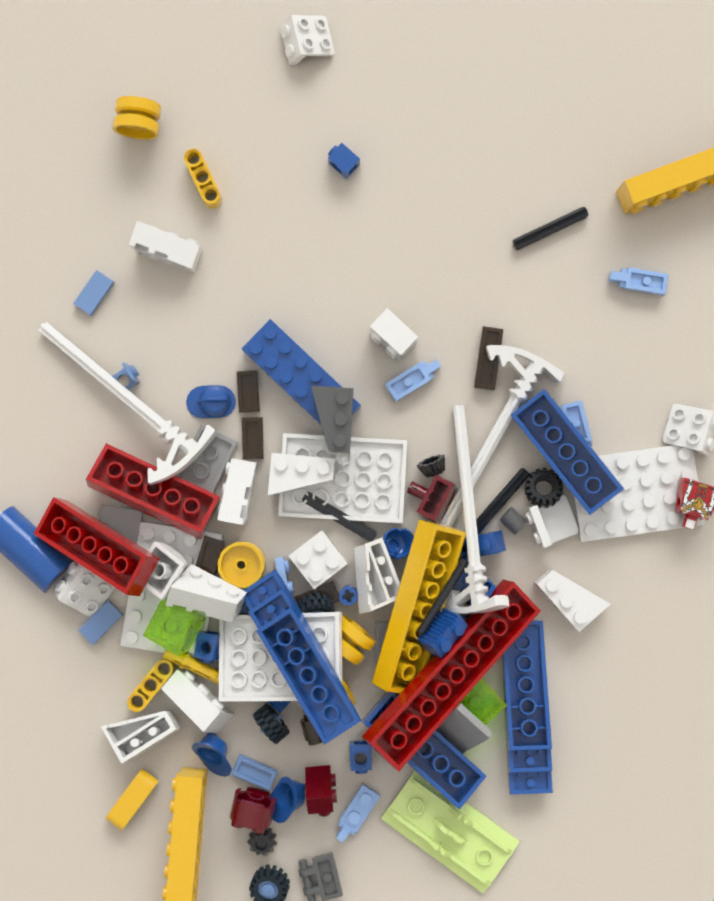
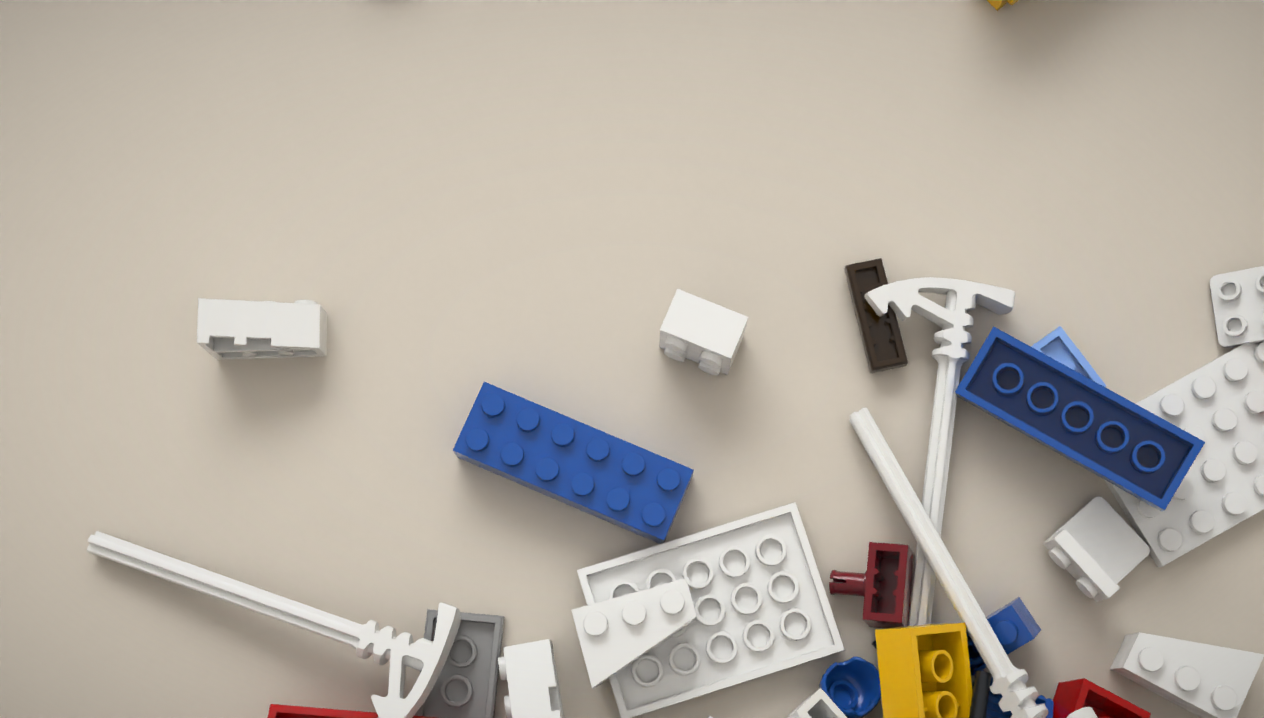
camera: 20 degrees left, 10 degrees down
medium blue tile [73,270,115,316] -> none
yellow wheel [112,96,161,140] -> none
medium blue bracket [112,362,140,390] -> none
yellow beam [184,148,222,209] -> none
blue piece [186,385,236,418] -> none
dark brown tile [237,370,260,413] -> none
dark brown tile [242,417,264,459] -> none
black axle [302,492,377,542] -> none
dark grey wedge [311,386,354,454] -> none
blue brick [328,143,360,180] -> none
light blue hinge [385,359,441,402] -> none
black piece [416,454,445,478] -> none
black axle [476,468,530,534] -> none
dark grey beam [499,507,527,535] -> none
black axle [512,207,589,250] -> none
black tyre [525,468,563,508] -> none
light blue hinge [608,267,668,296] -> none

